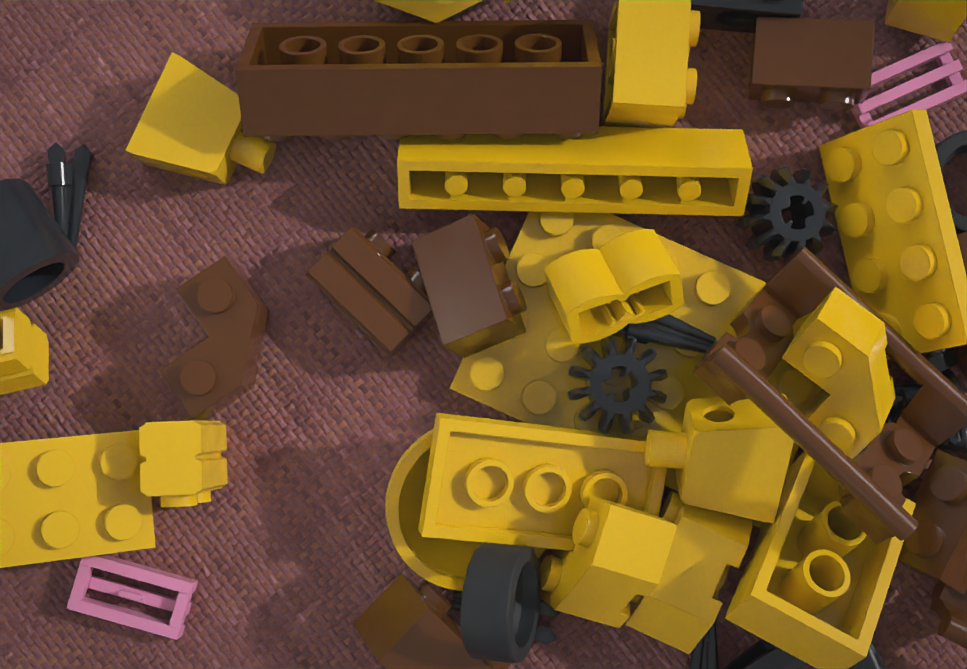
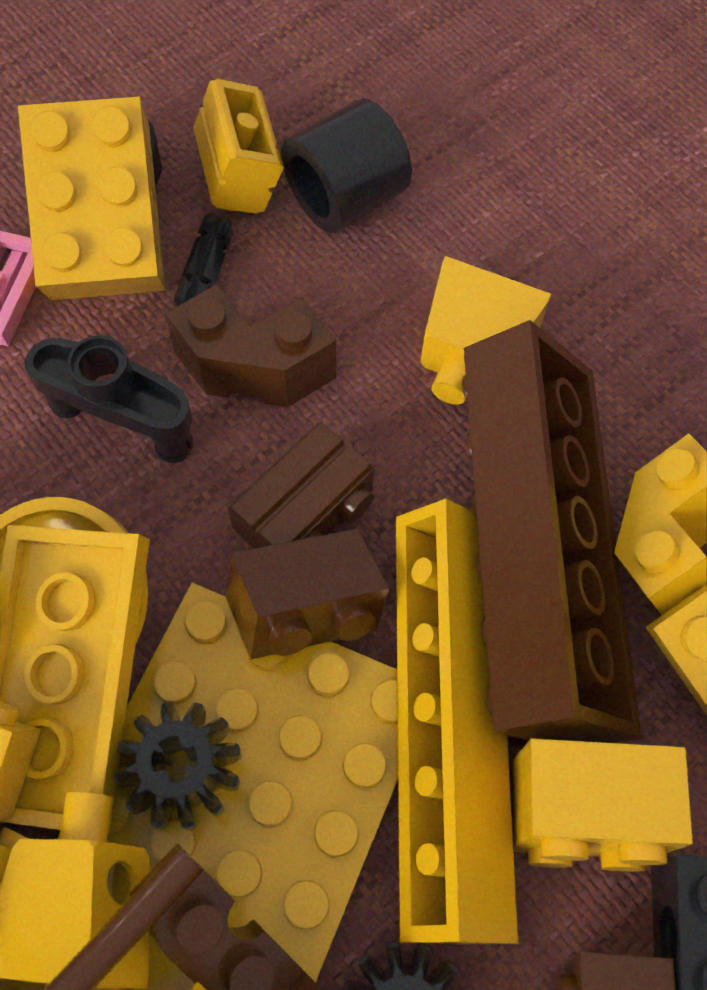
camera: 85 degrees right, 20 degrees down
black piece [46,142,93,249] -> none
yellow brick [139,420,228,507] -> none
yellow brick [544,229,684,344] -> none
black piece [611,314,716,354] -> none
none -> black connector [25,335,193,463]
none -> black axle [174,213,233,307]

